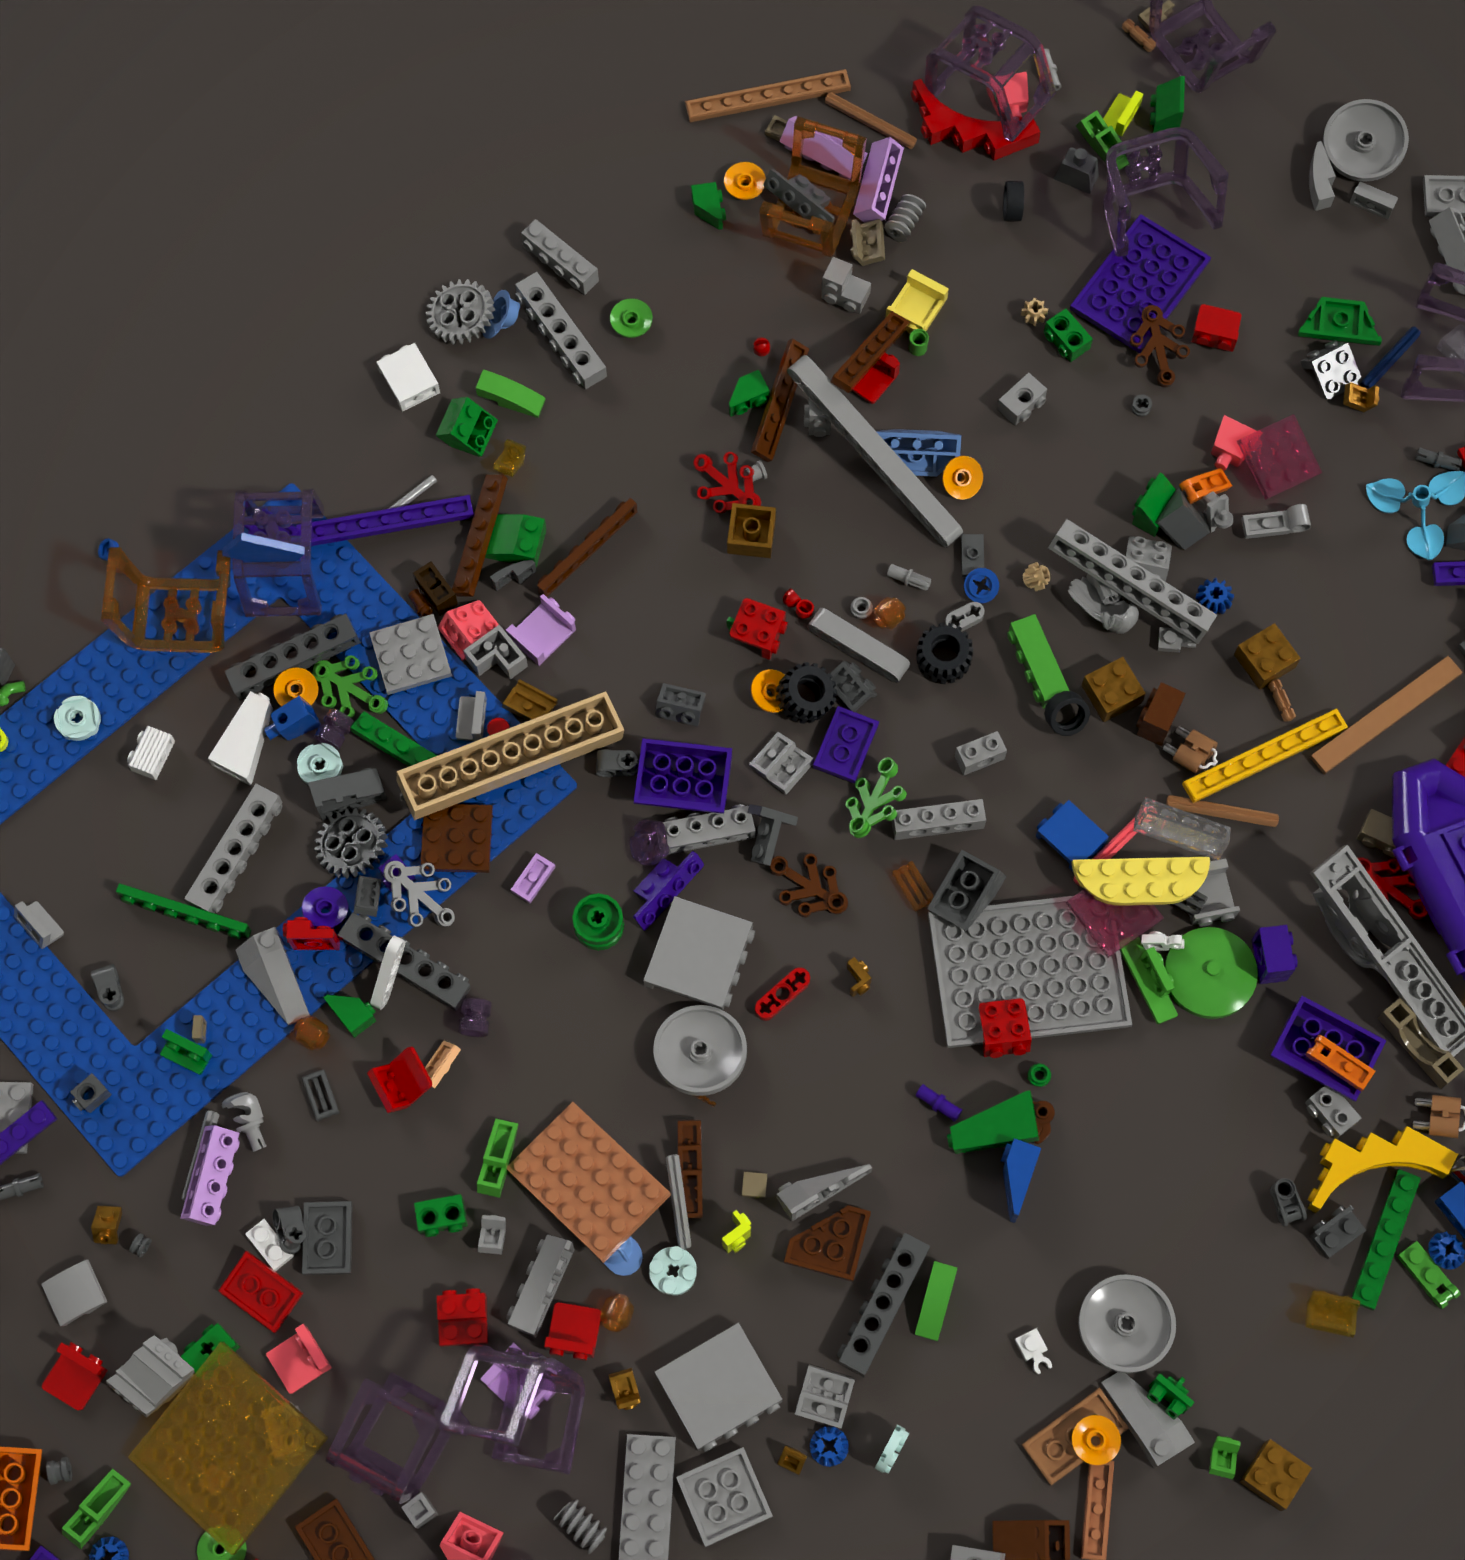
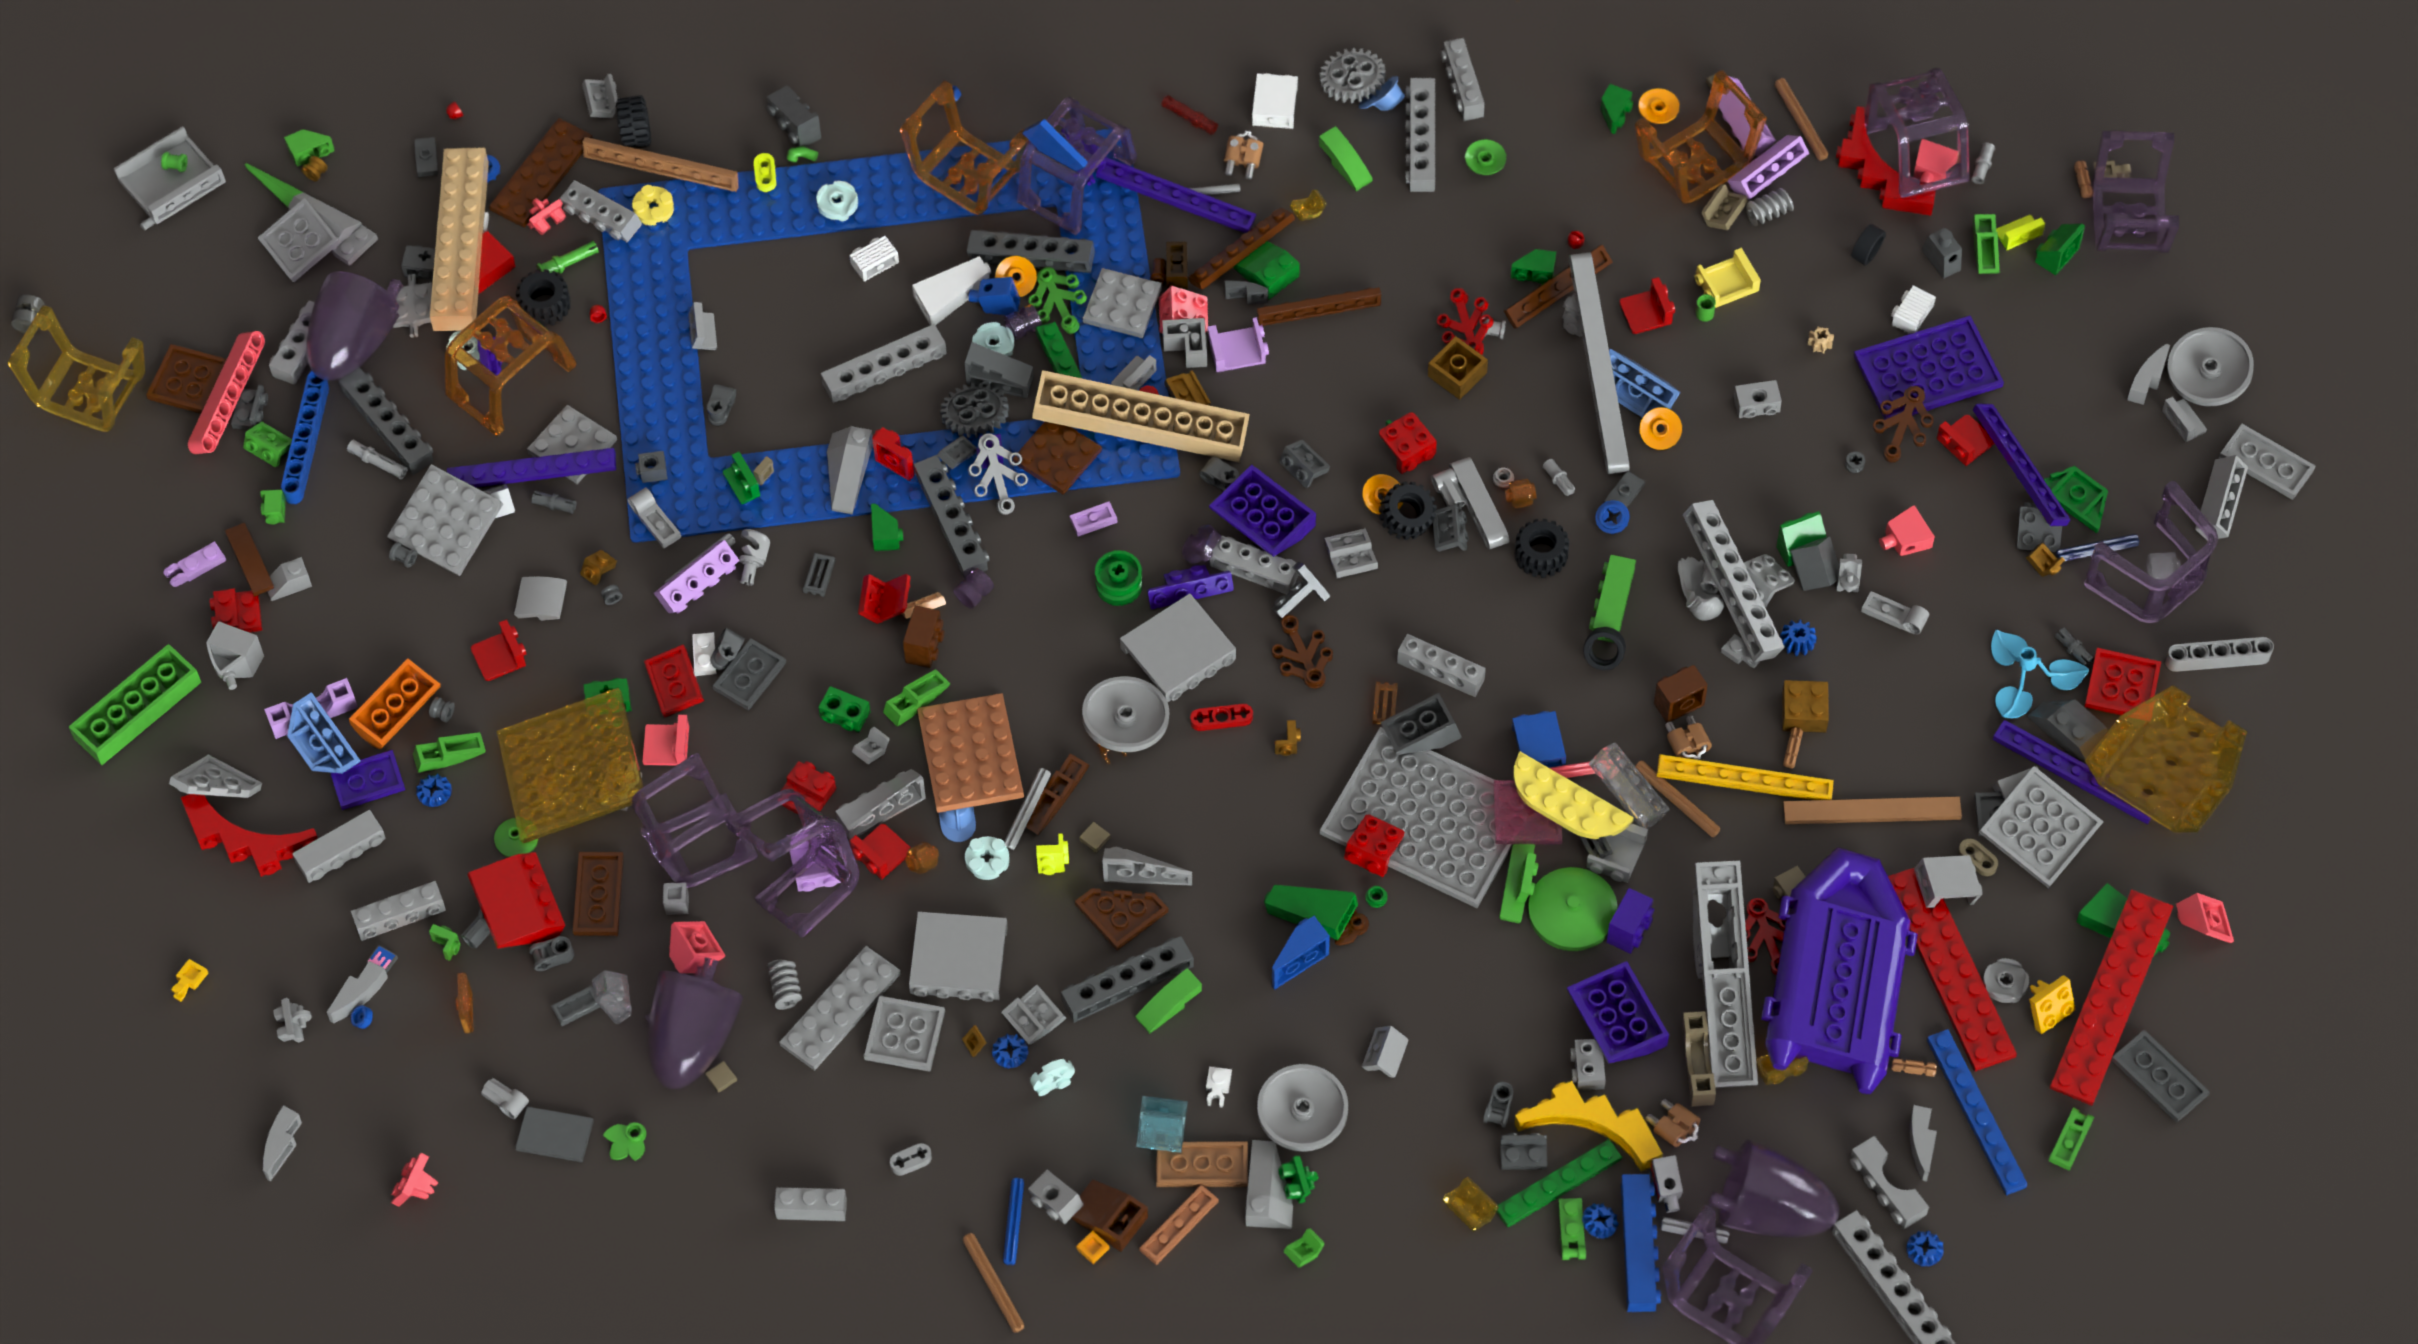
camera: 35 degrees right, 10 degrees down
light grey slope [106,1335,194,1418] -> none
green plate [116,883,251,939] -> none
clear orange head [294,1016,330,1051] -> none
dark purple dish [302,886,348,928] -> none
white beam [370,936,406,1010] -> none
green slope [435,397,498,457] -> none
pearl gold bracket [609,1368,641,1410] -> none
medium nougat tile [685,69,851,122] -> none
dark grey bracket [763,169,835,234] -> none
red hinge [783,588,802,608] -> none
red hinge [796,599,814,619] -> none
dark purple plate [813,706,879,783] -> none
light grey brick [821,257,871,314] -> none
reddish brown plate [831,311,910,393] -> none
bright green plant [845,757,907,838] -> none
dark purple pin [915,1084,963,1122] -> none
light grey beam [945,602,985,632] -> none
light grey brick [955,731,1007,775] -> none
tan gear [1023,562,1050,591] -> none
green brick [1044,308,1093,363] -> none
light orange dish [1072,1415,1121,1465] -> none
pearl gold brick [1081,657,1146,722] -> none
clear purple windscreen [1103,127,1229,257] -> none
white plate [1141,931,1185,951] -> none
orange plate [1179,468,1232,504] -> none
clear pink plate [1237,414,1322,500] -> none
pearl gold brick [1240,1439,1312,1511] -> none
orange plate [1305,1035,1376,1092] -> none
none -> light grey plate [627,487,682,548]
none -> reddish brown brick [903,605,945,668]
none -> clear light blue slope [1136,1096,1188,1153]
none -> clear red pin [1161,95,1218,135]
none -> medium nougat piece [1224,131,1264,179]
none -> light grey panel [1362,1026,1408,1078]
none -> light grey piece [1431,468,1466,509]
none -> white brick [1891,285,1936,334]
none -> dark purple plate [1973,404,2071,526]

